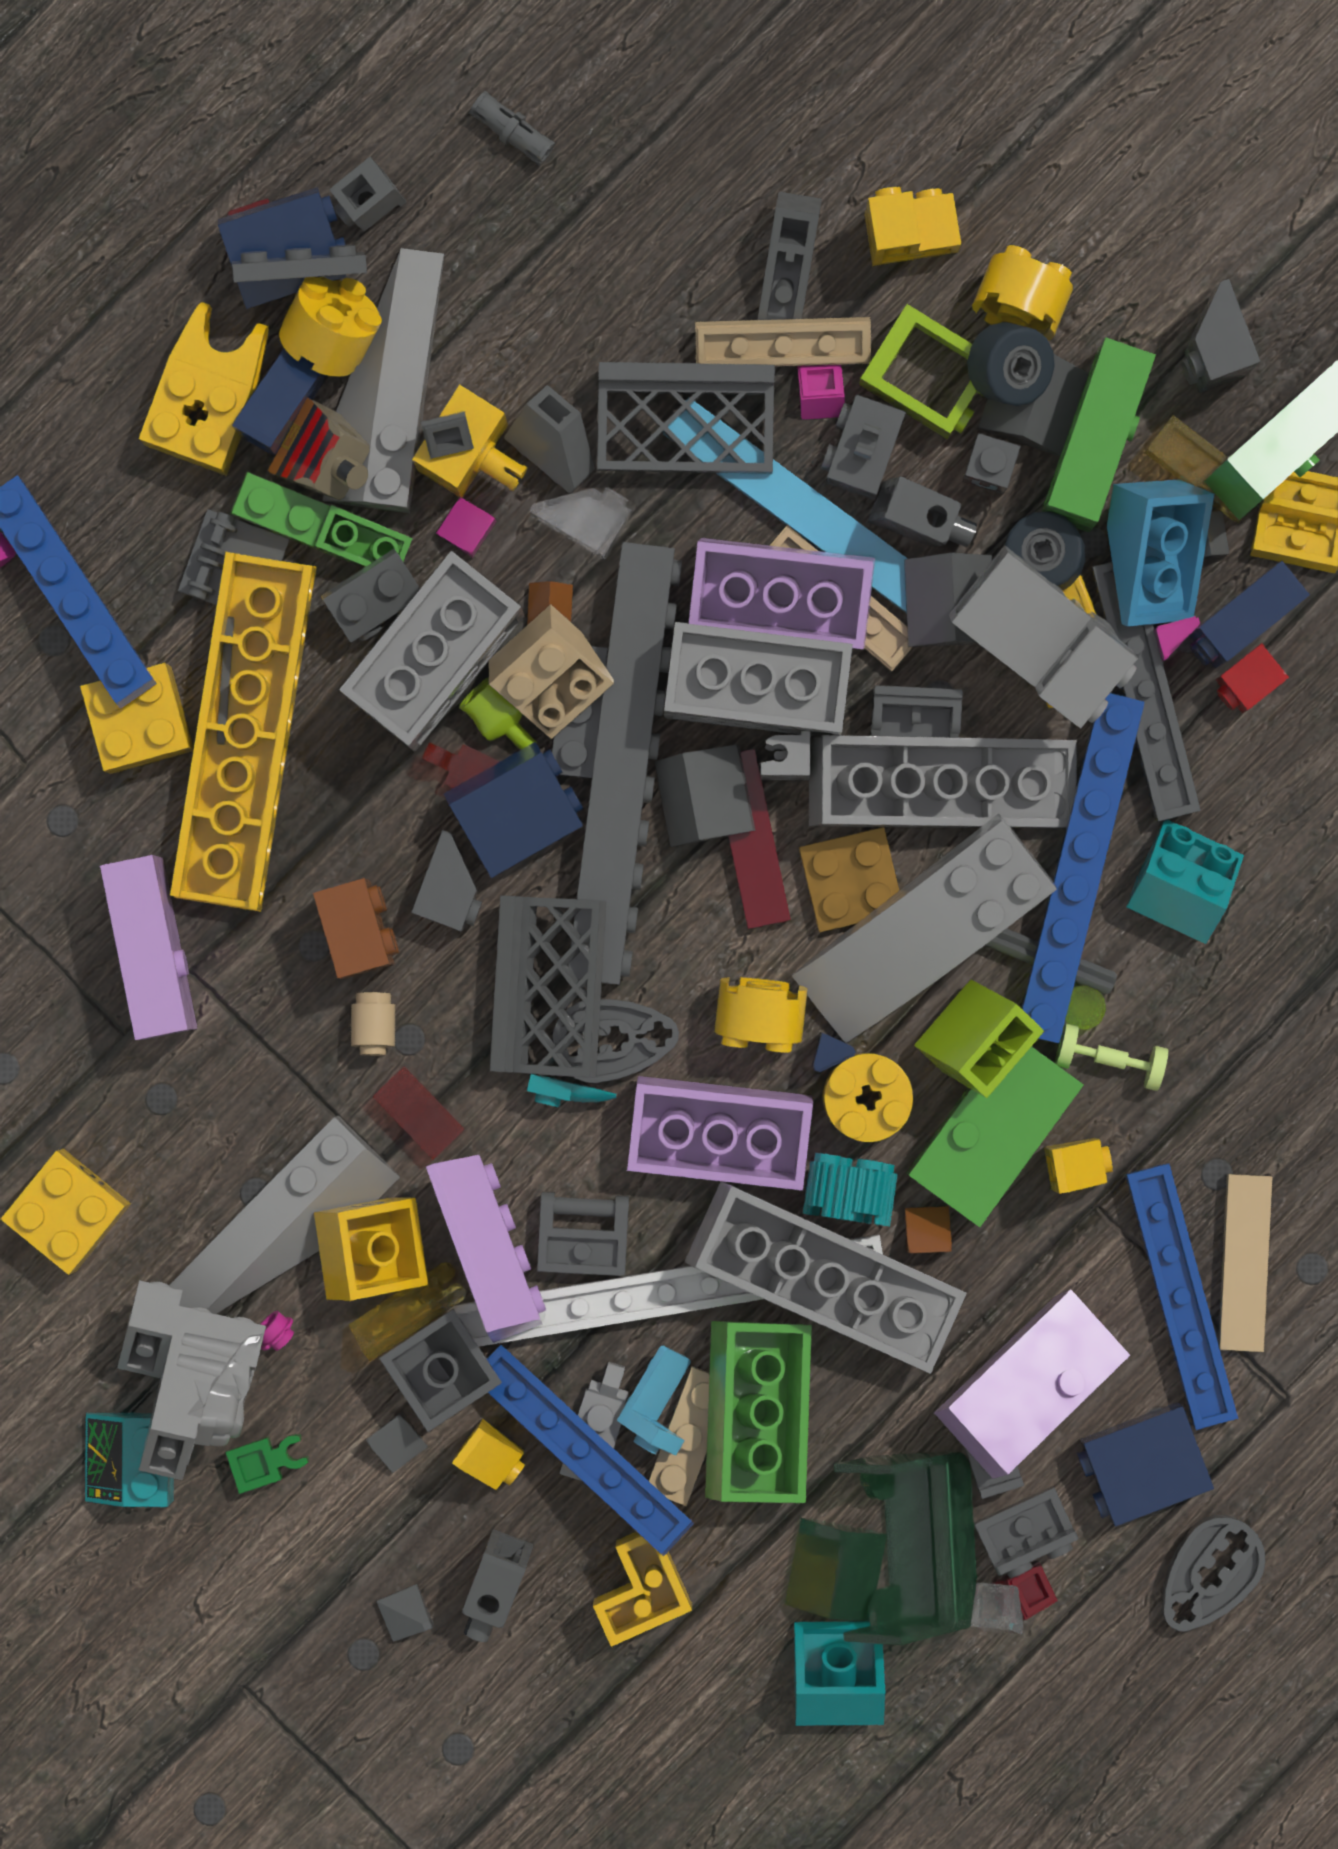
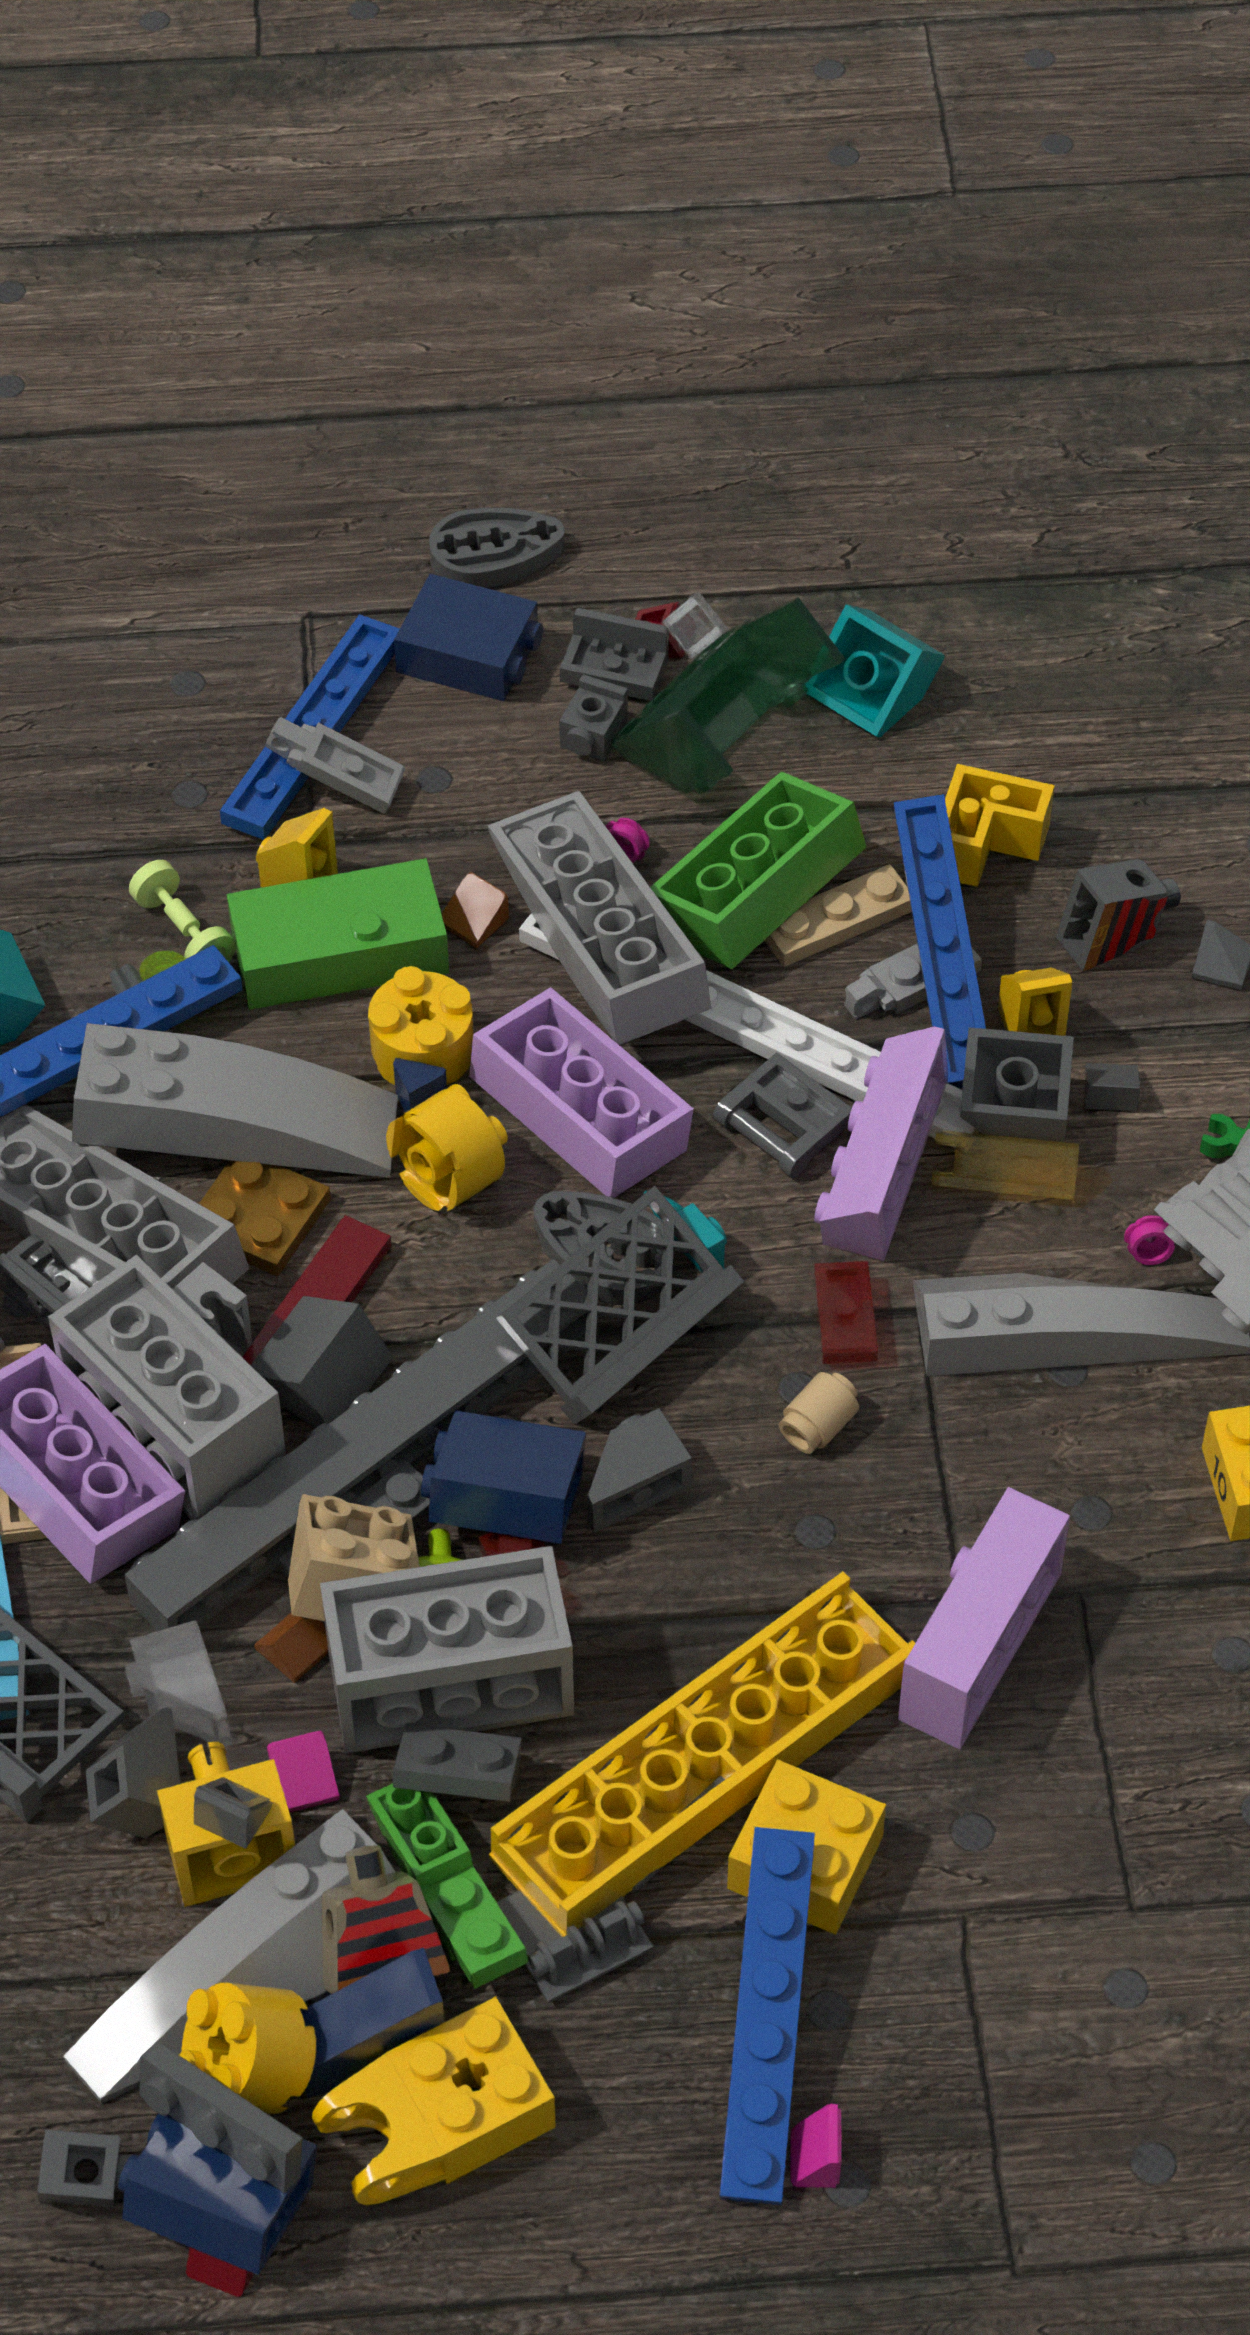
camera: 140 degrees left, 35 degrees down
dark orange brick [313,878,400,979] -> none
yellow brick [314,1197,428,1301] -> none
medium azure bracket [617,1346,691,1456] -> none
clear green slope [785,1517,887,1621] -> none
teal brick [803,1153,898,1227] -> none
lime brick [914,979,1044,1098] -> none
lavender brick [934,1290,1130,1479] -> none
tan tile [1218,1174,1272,1352] -> none
none -> light grey hinge [265,717,406,814]
none -> dark pink plate [605,817,650,863]

